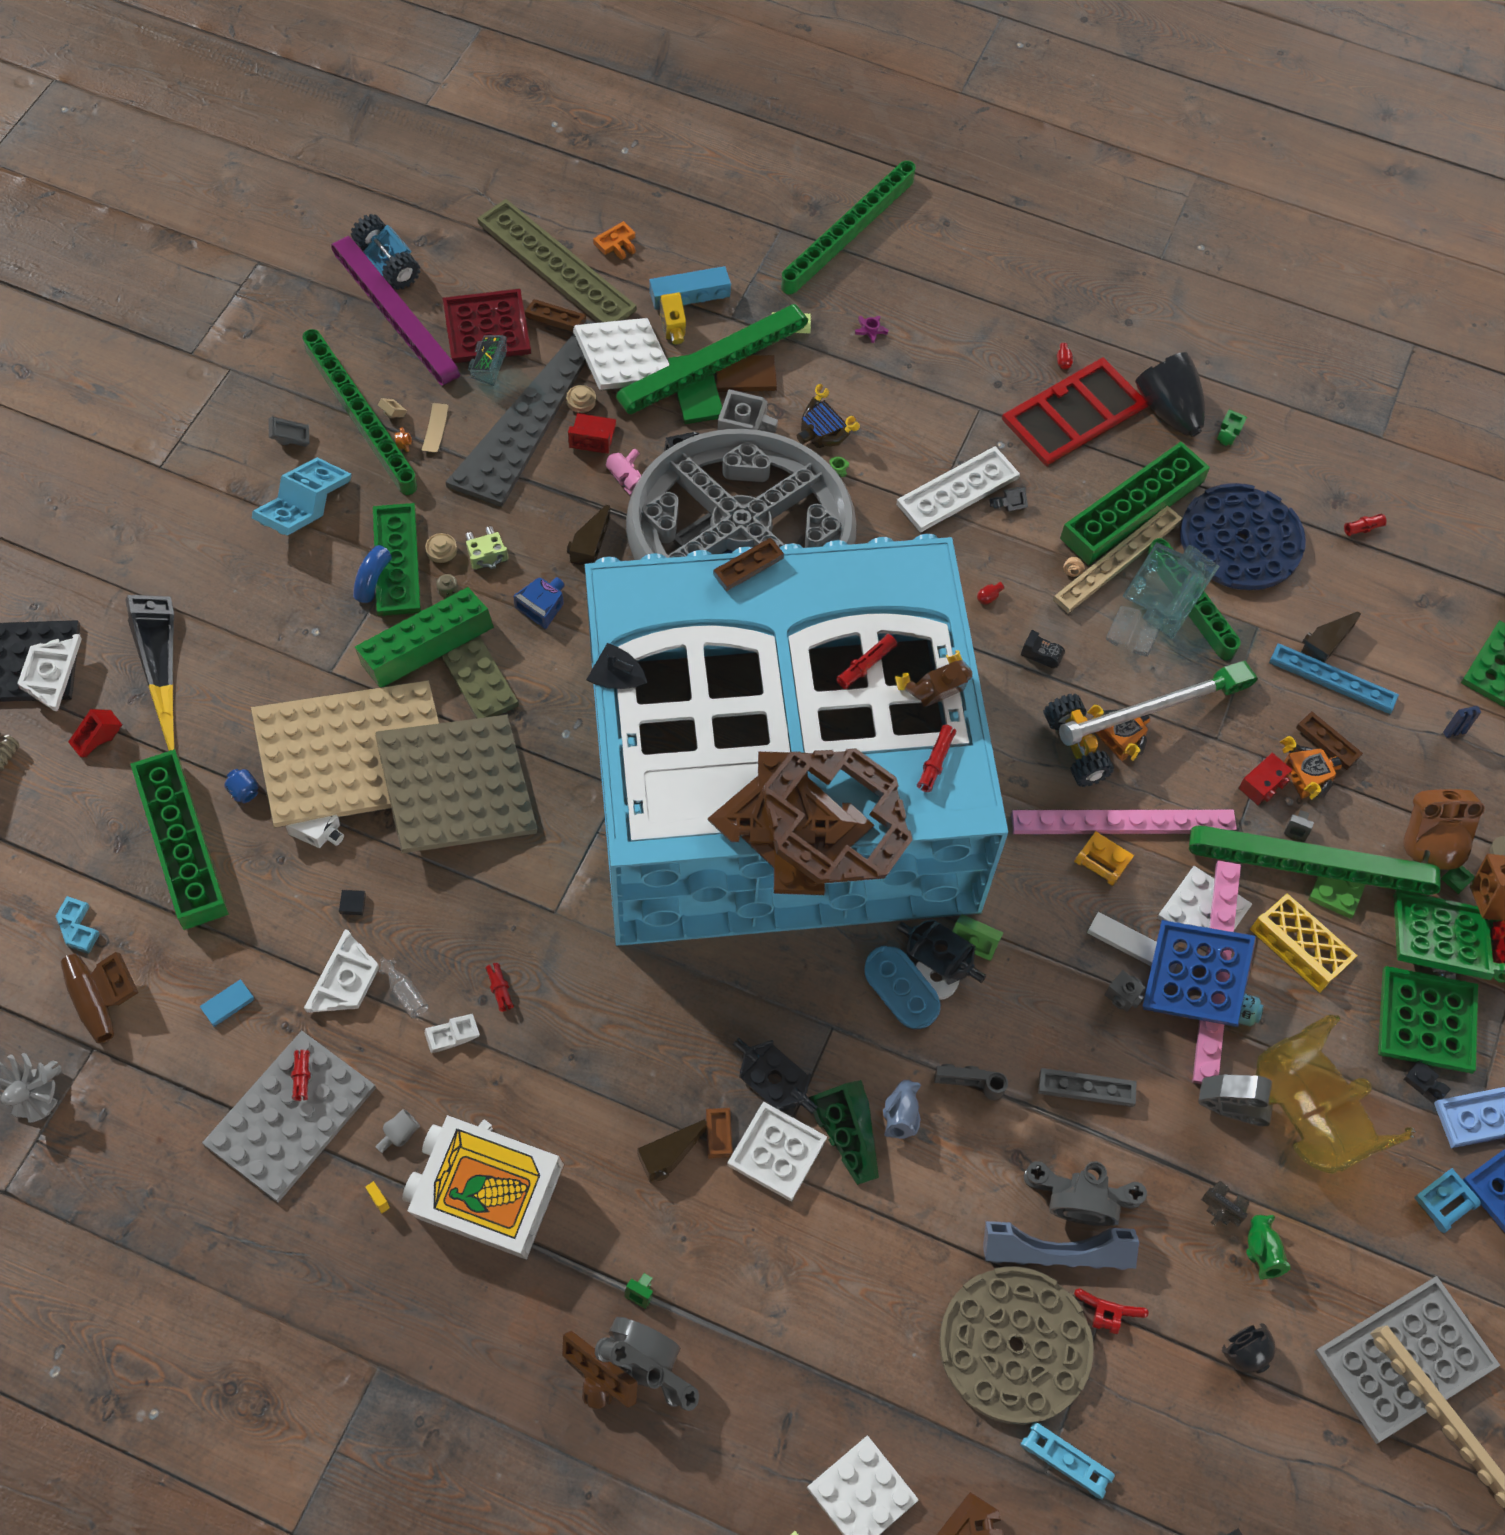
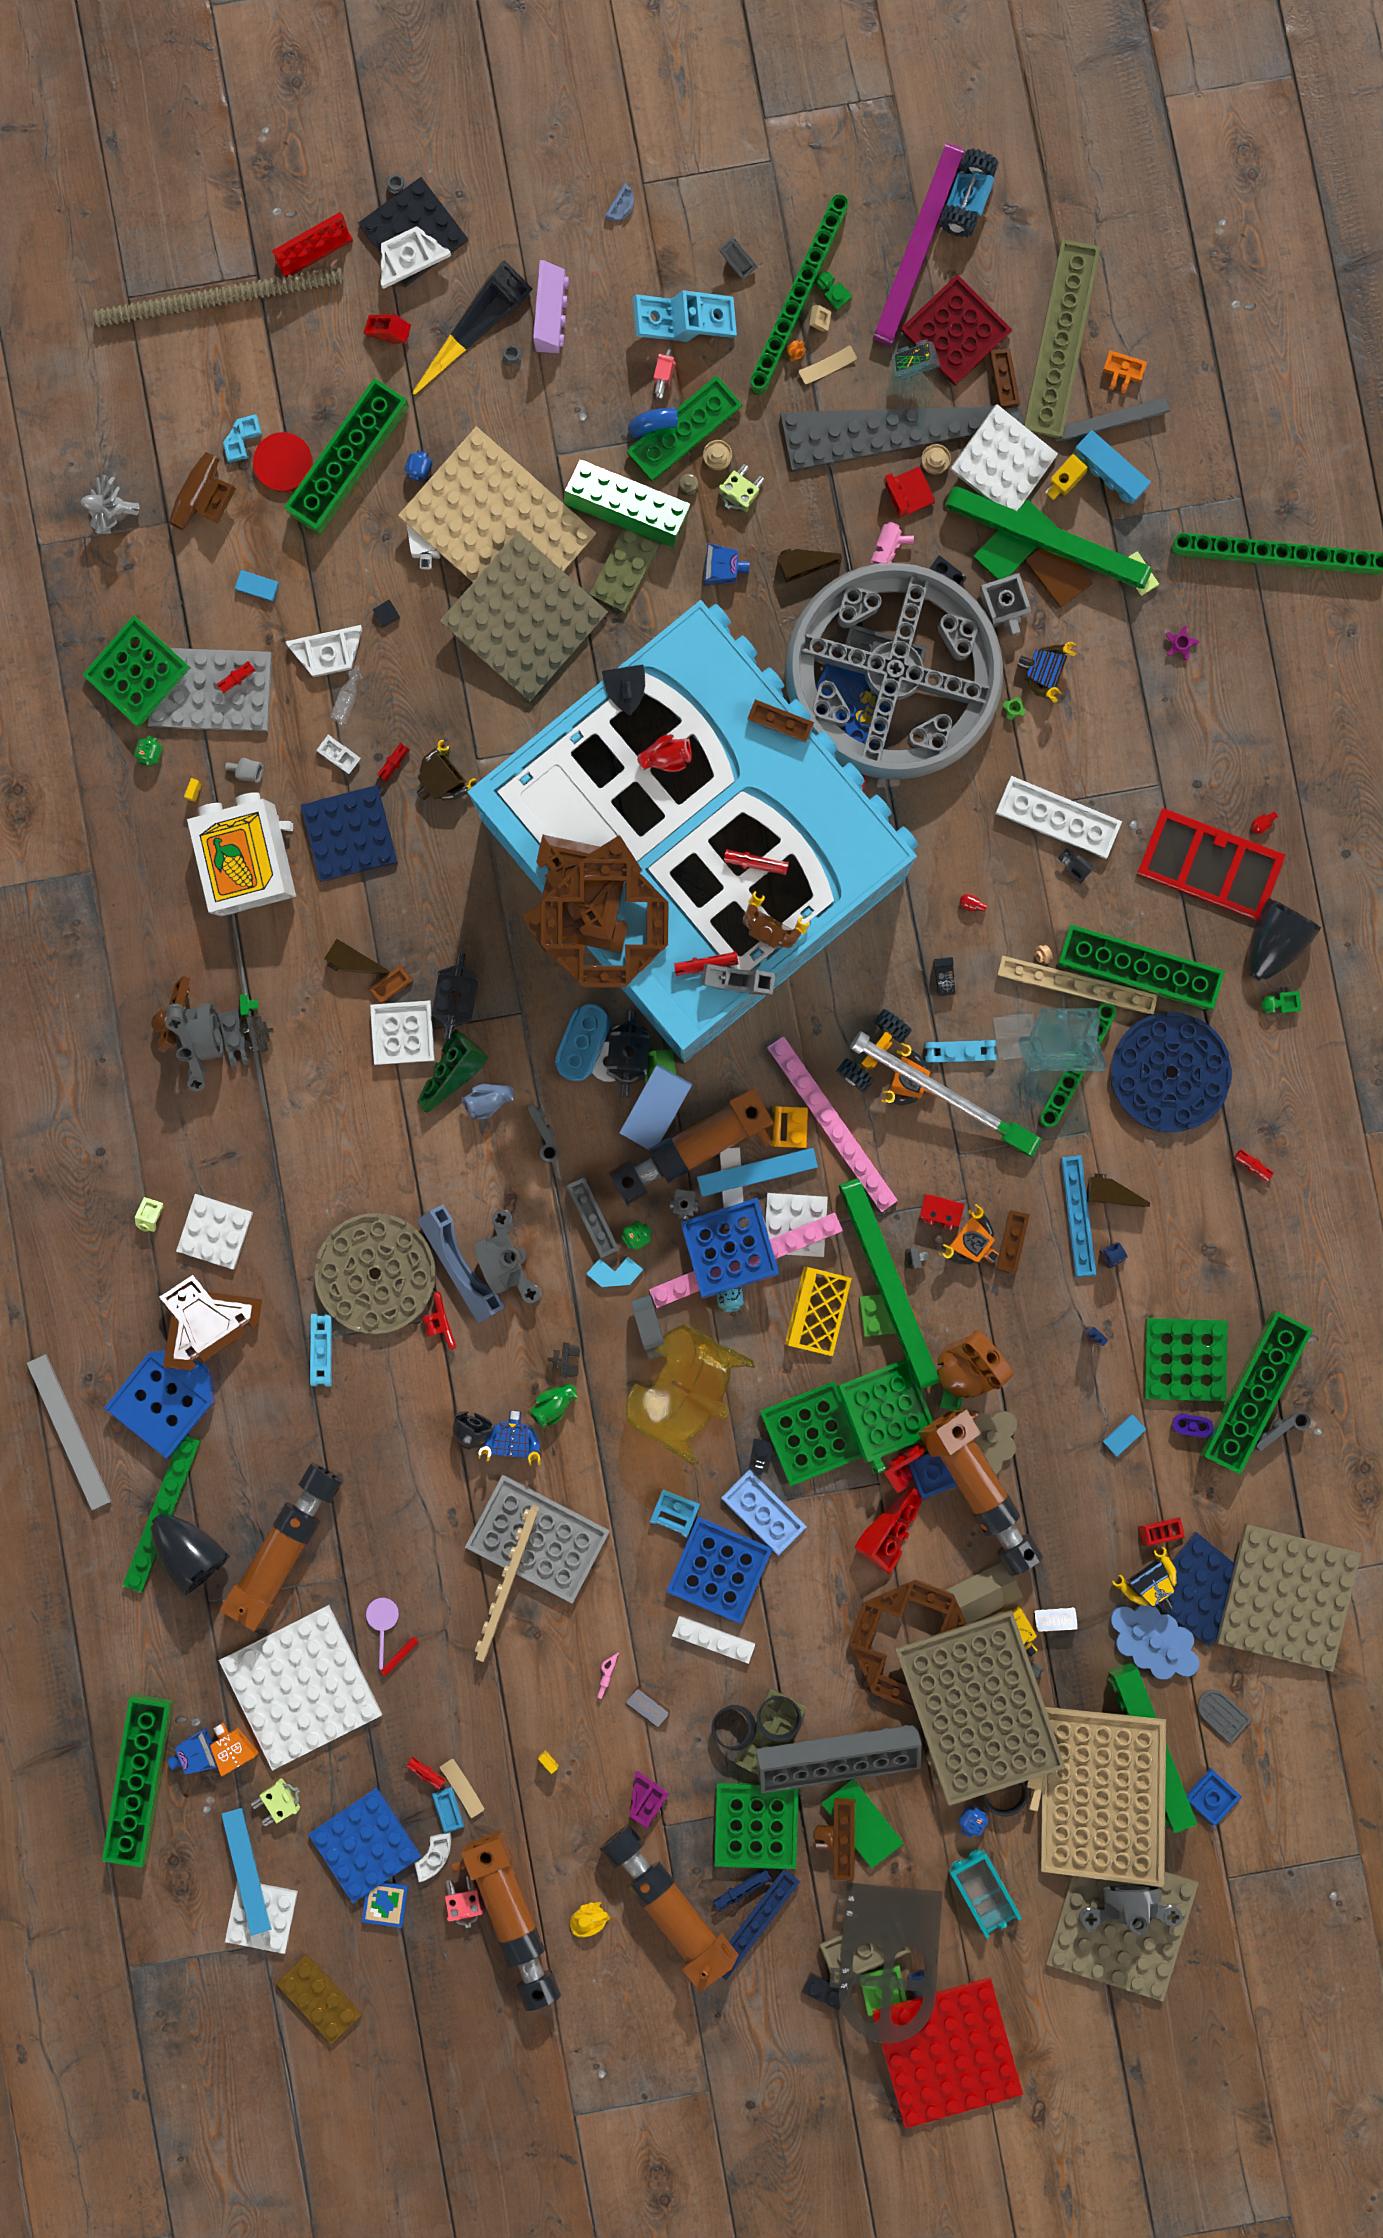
camera: 65 degrees right, 25 degrees up
none -> green piece [83,615,191,727]
none -> green head [134,736,163,767]
none -> dark grey hinge [218,1009,249,1068]
none -> clear smoke hips [239,1016,274,1052]
none -> red tile [253,432,313,492]
none -> dark blue plate [301,785,398,882]
none -> dark brown torso [417,740,476,801]
none -> blue torso [478,1410,541,1466]
none -> dark grey plate [502,345,522,365]
none -> lavender slope [533,260,569,353]
none -> medium azure tile [587,1257,643,1287]
none -> sand blue tile [605,183,634,221]
none -> dark orange piece [609,1088,774,1205]
none -> light blue tile [620,1064,693,1150]
none -> green head [622,1221,653,1250]
none -> red animal [637,734,692,772]
none -> coral piece [654,349,676,399]
none -> dark azure tile [697,1148,818,1197]
none -> dark grey arch [701,964,776,995]
none -> green plate [816,271,852,311]
none -> medium azure plate [924,1040,997,1063]
none -> dark grey piece [1054,398,1170,442]
none -> dark blue leg [1100,1242,1128,1268]

